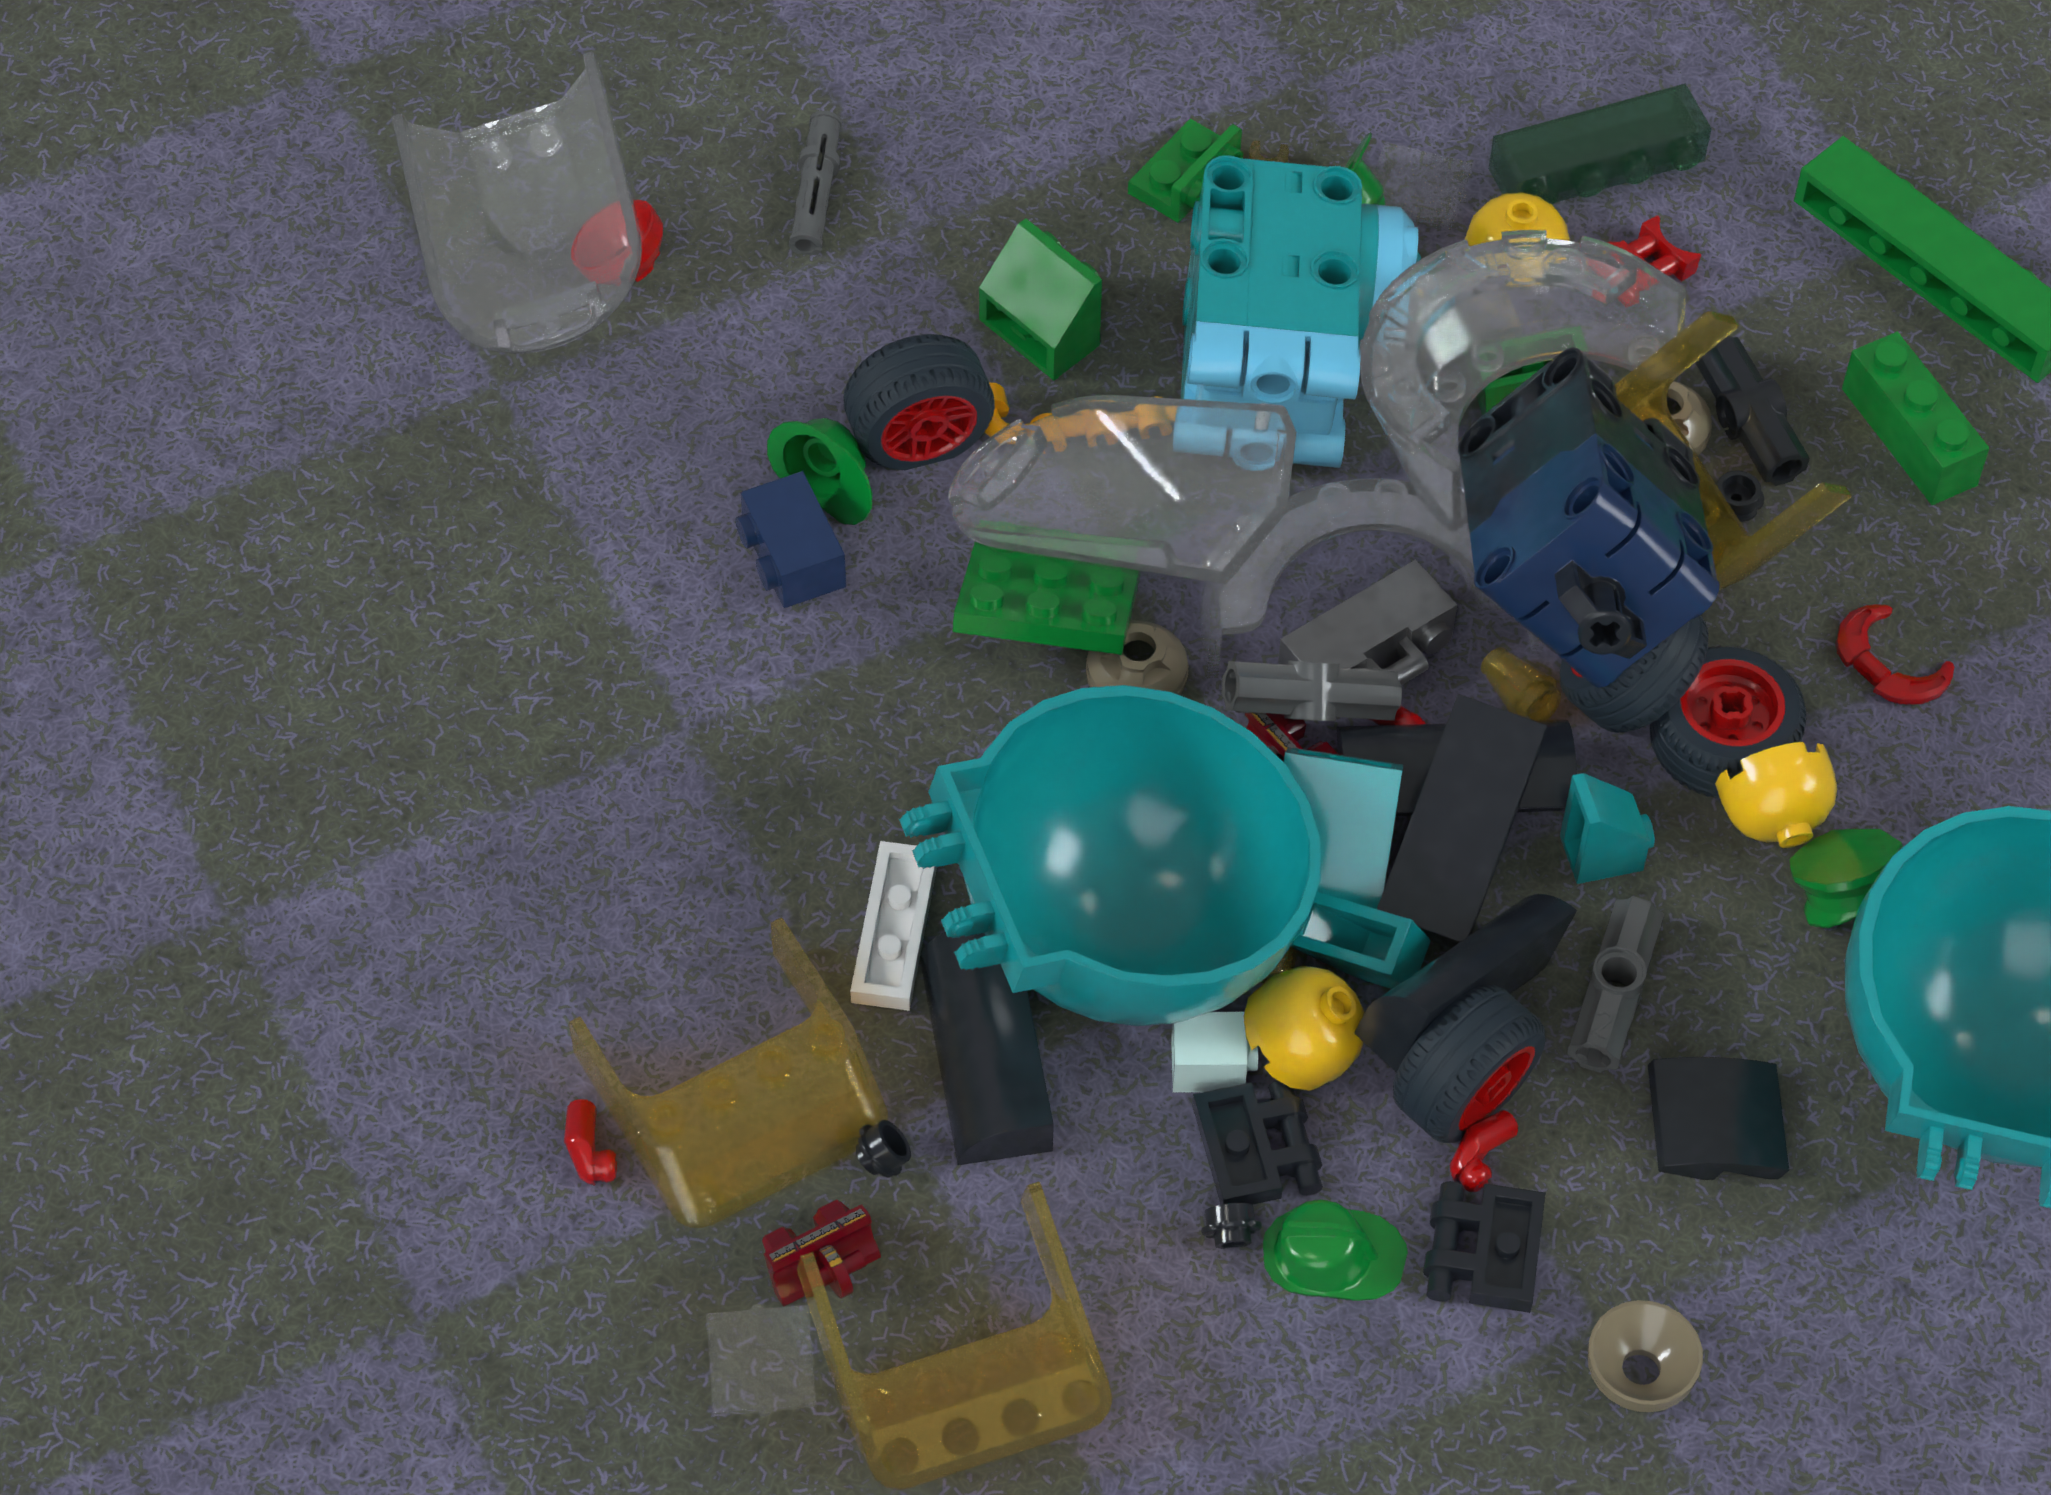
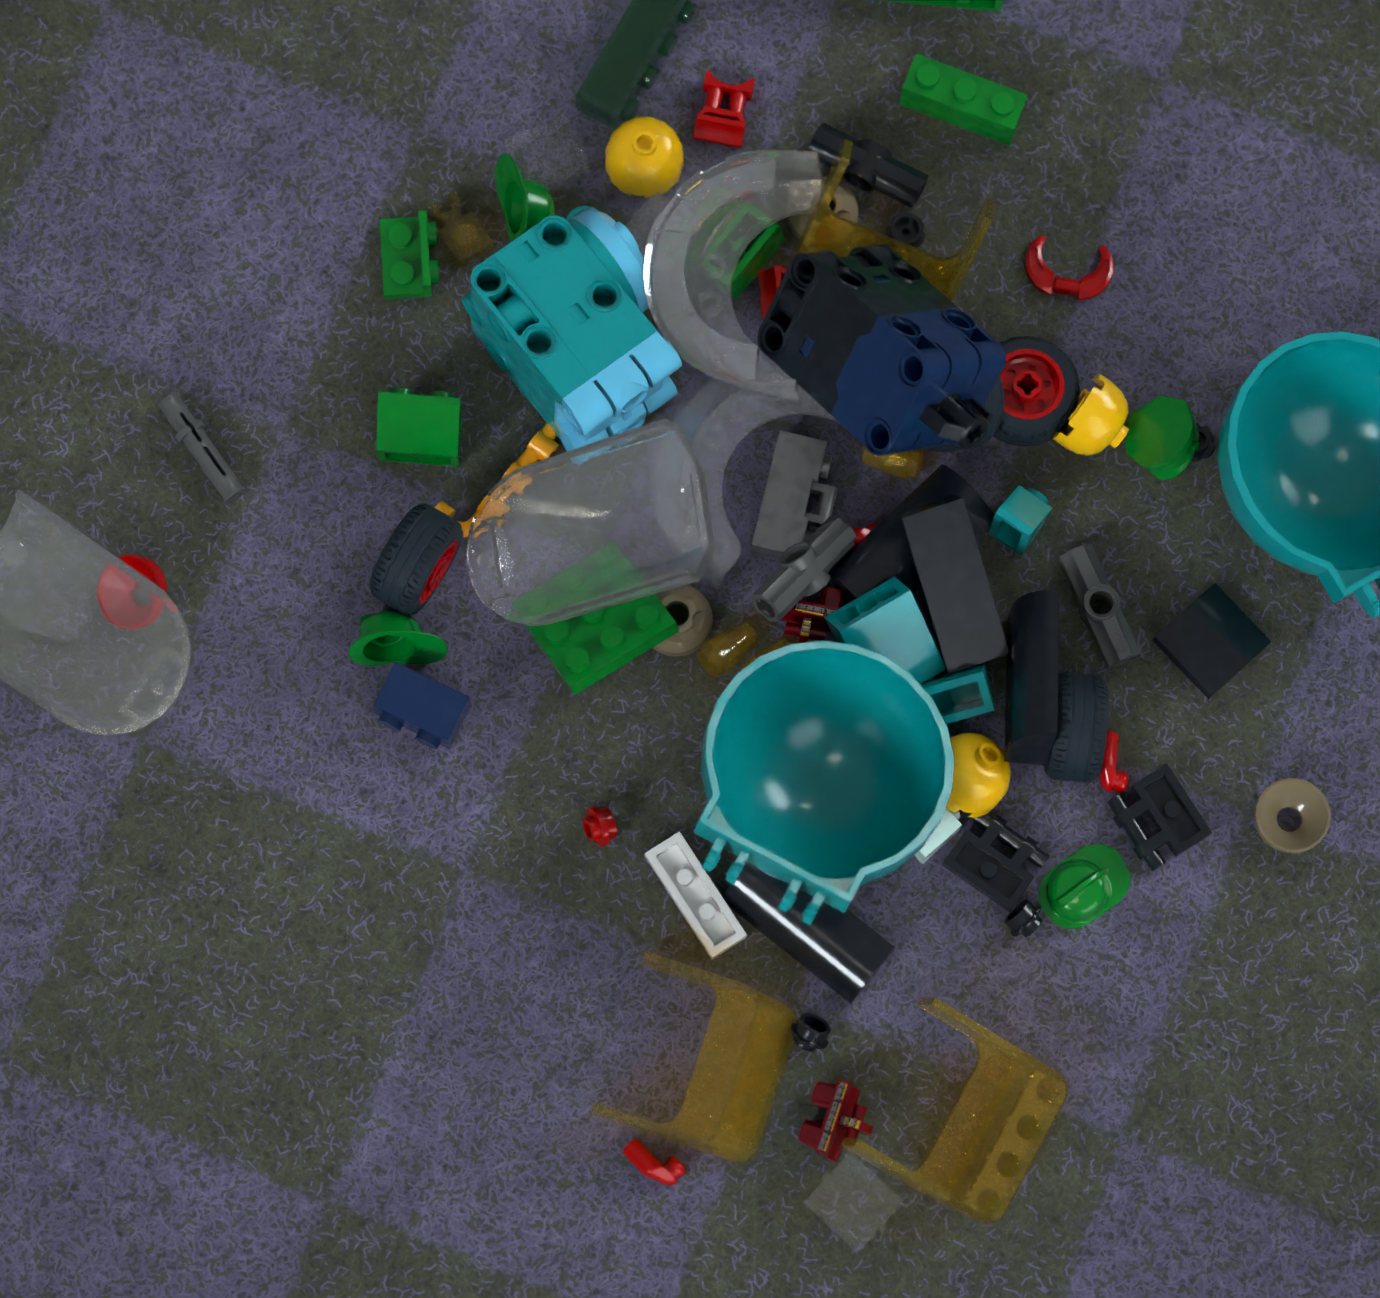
camera: 45 degrees left, 20 degrees up
none -> red plate [582,806,617,847]

